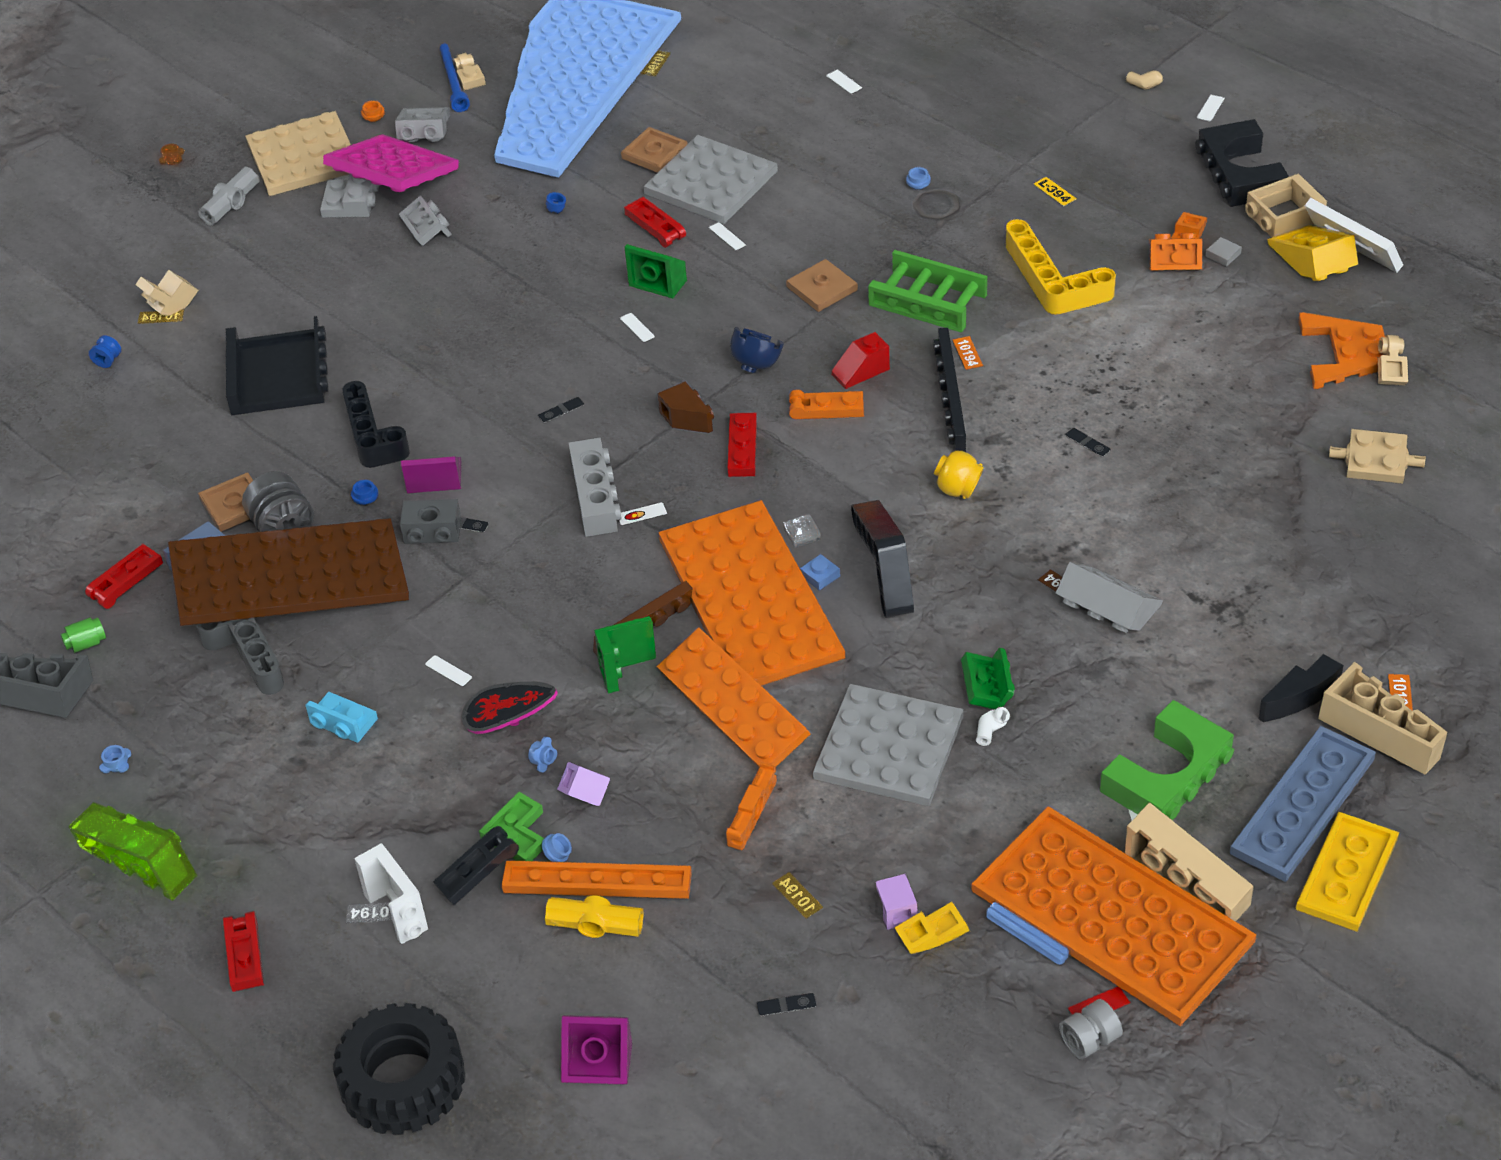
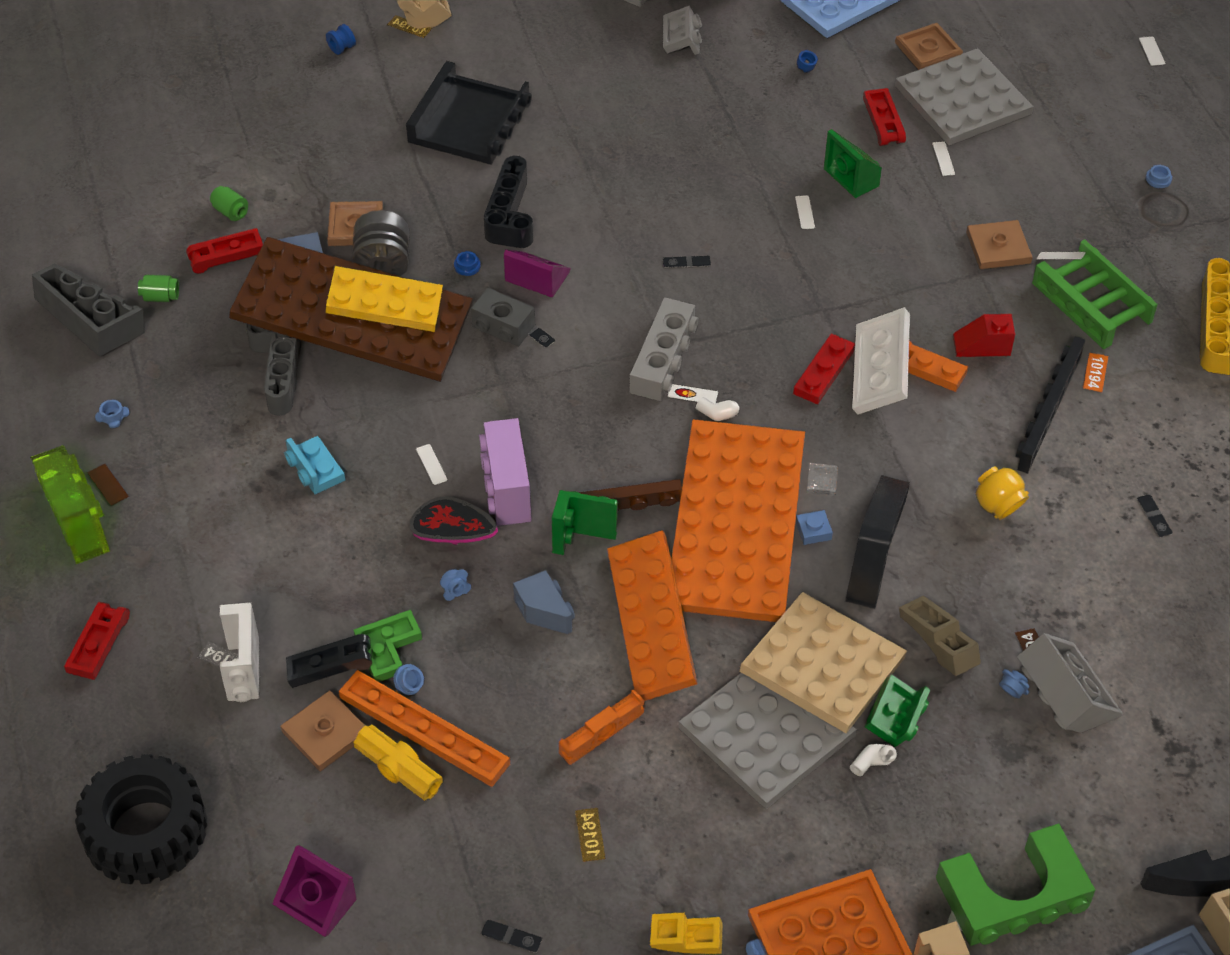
camera: 25 degrees right, 5 degrees up
lavender panel [557,762,610,806] -> none
reddish brown slope [658,381,714,433] -> none
dark blue cylinder [730,327,784,373] -> none
lavender panel [876,874,917,930] -> none
none -> reddish brown sticker [87,464,129,506]
none -> bright green brick [210,186,248,221]
none -> medium nougat plate [280,690,365,771]
none -> yellow plate [325,266,443,332]
none -> lavender brick [479,418,531,526]
none -> sand blue slope [513,570,575,634]
none -> white arm [696,397,739,422]
none -> tan plate [739,592,907,734]
none -> white plate [852,307,910,414]
none -> dark tan slope [899,595,981,676]
none -> medium blue plate [999,669,1030,698]
none -> white sticker [1037,252,1085,259]

